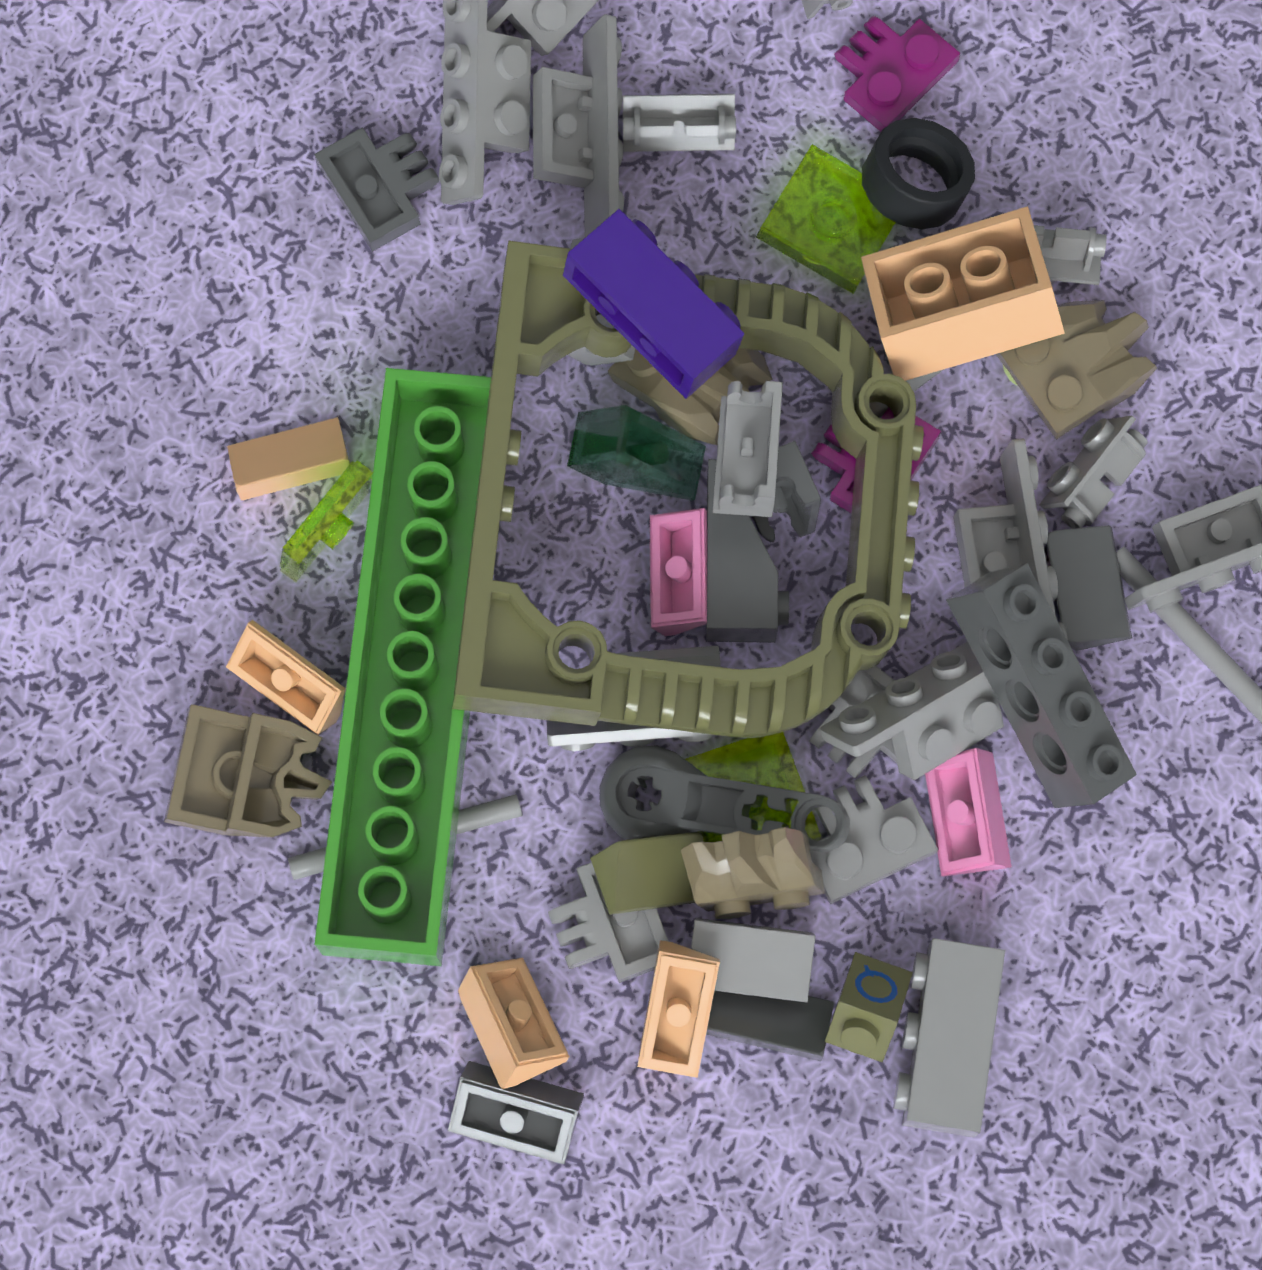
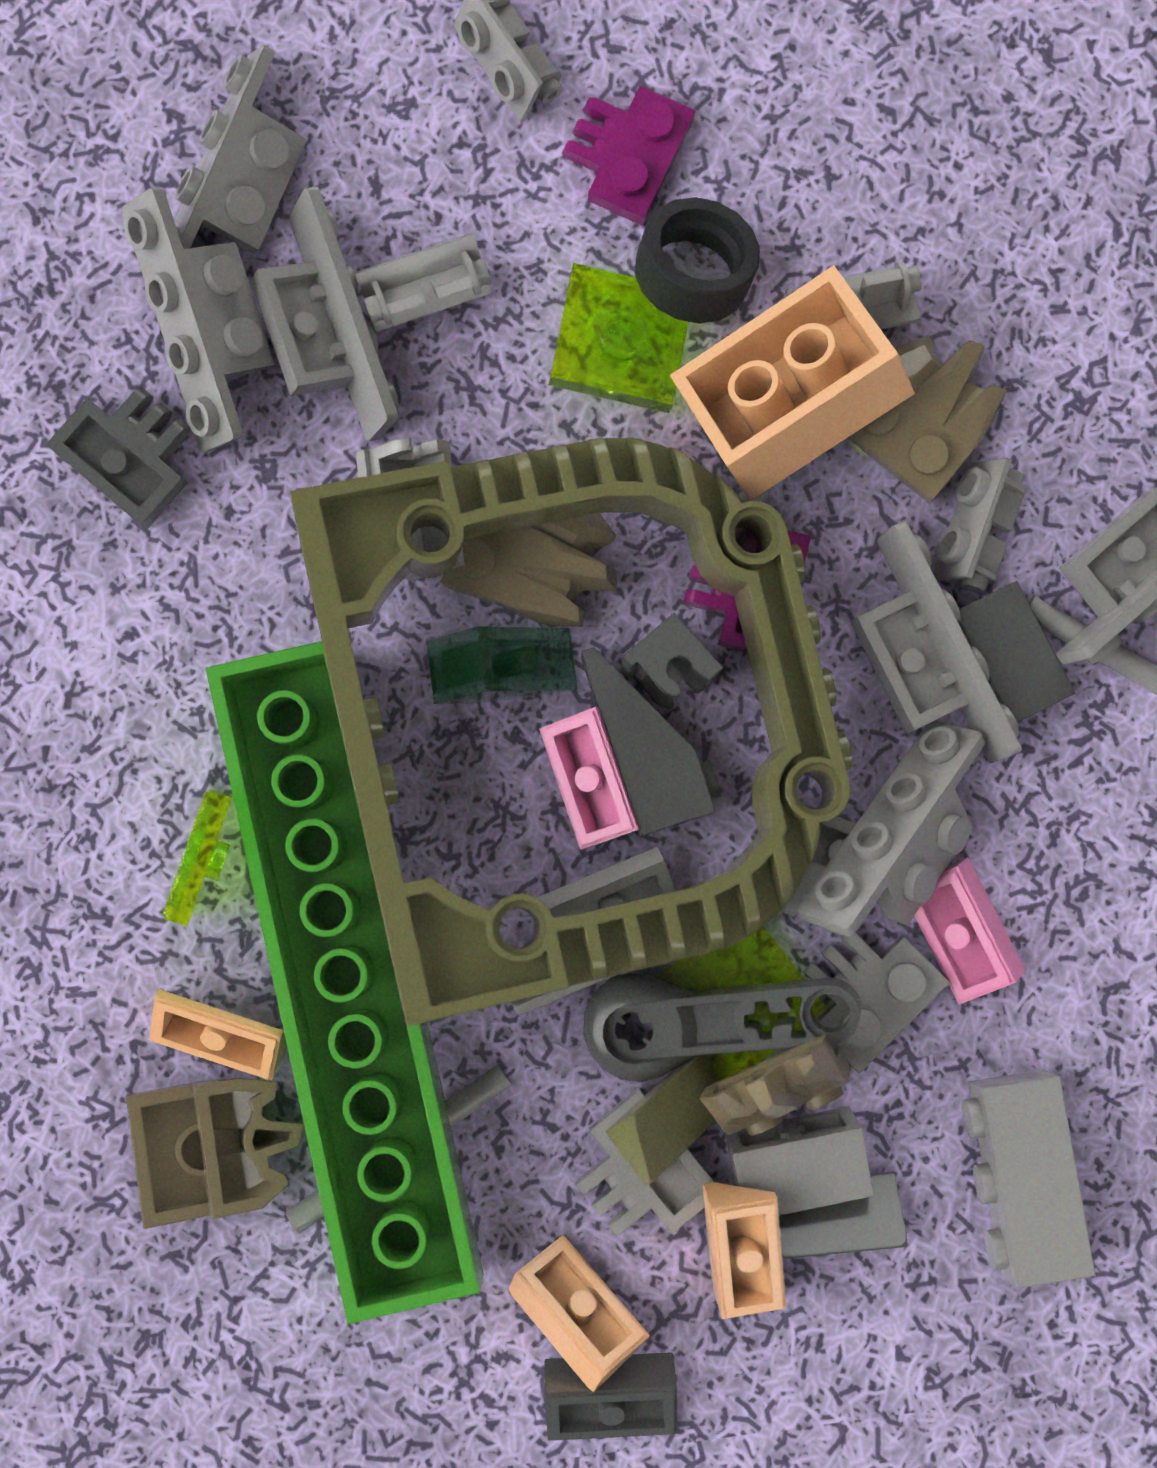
camera: 25 degrees left, 10 degrees up
light nougat slope [227,417,352,501] -> none
dark purple brick [563,209,745,399] -> none
light grey hinge [713,381,783,517] -> none
olive brick [825,952,913,1063] -> none
dark grey brick [946,563,1137,808] -> none

